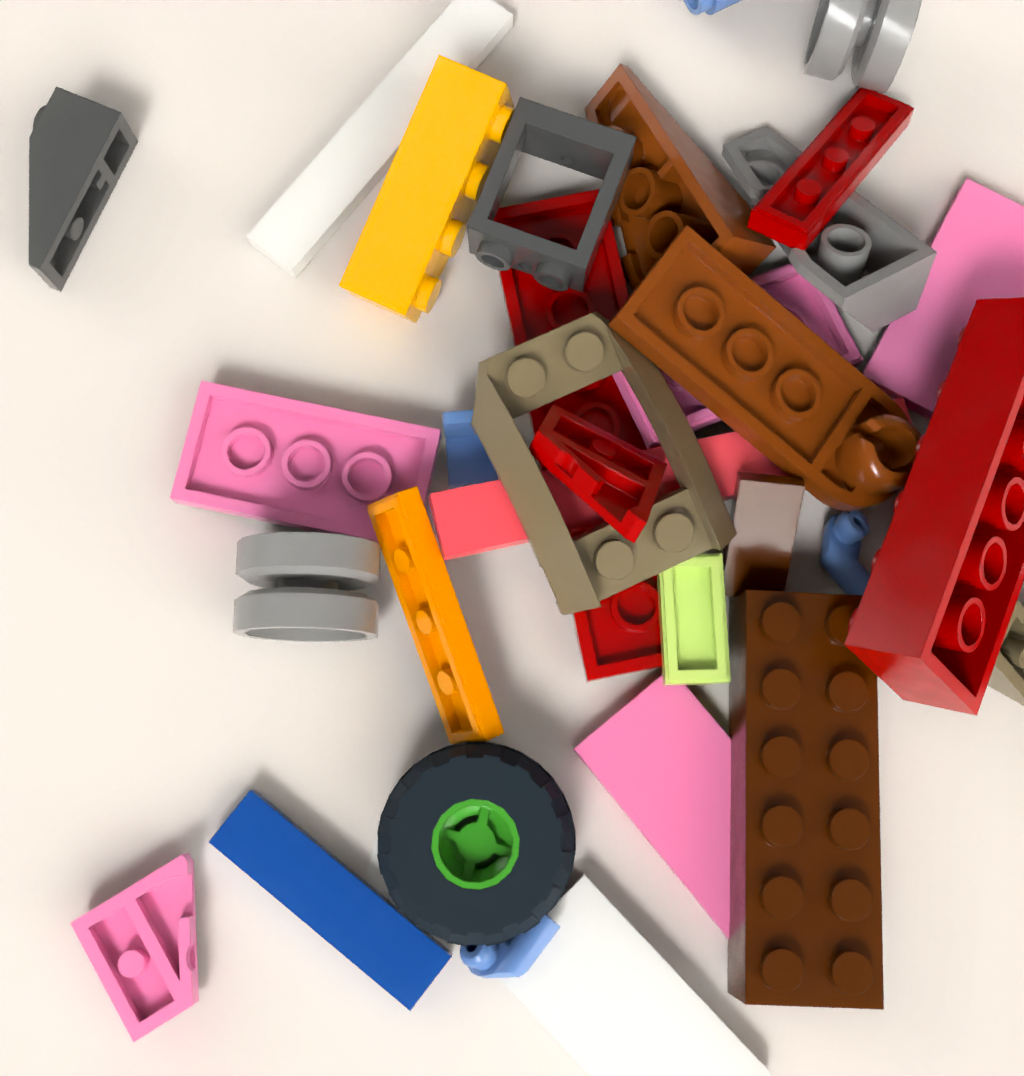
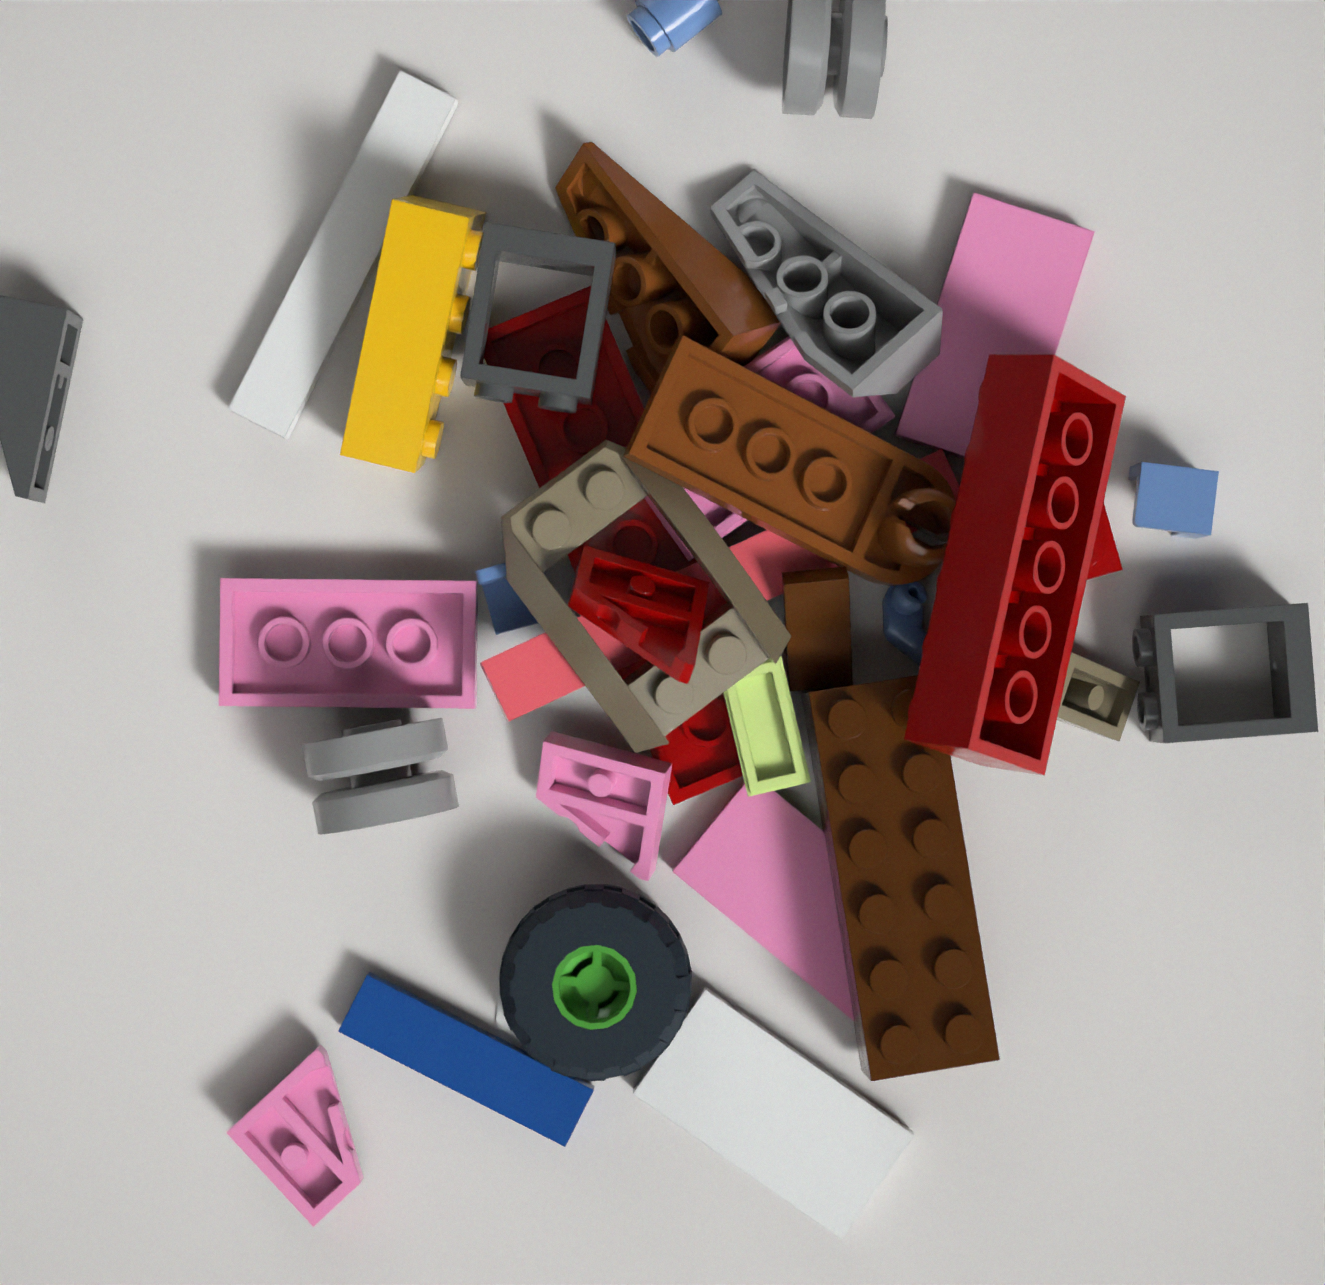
camera: 10 degrees left, 10 degrees up
light orange tile [367,486,505,745] -> none
medium blue arm [460,915,561,979] -> none
red tile [747,88,914,251] -> none
none -> bright pink wing [536,731,672,881]

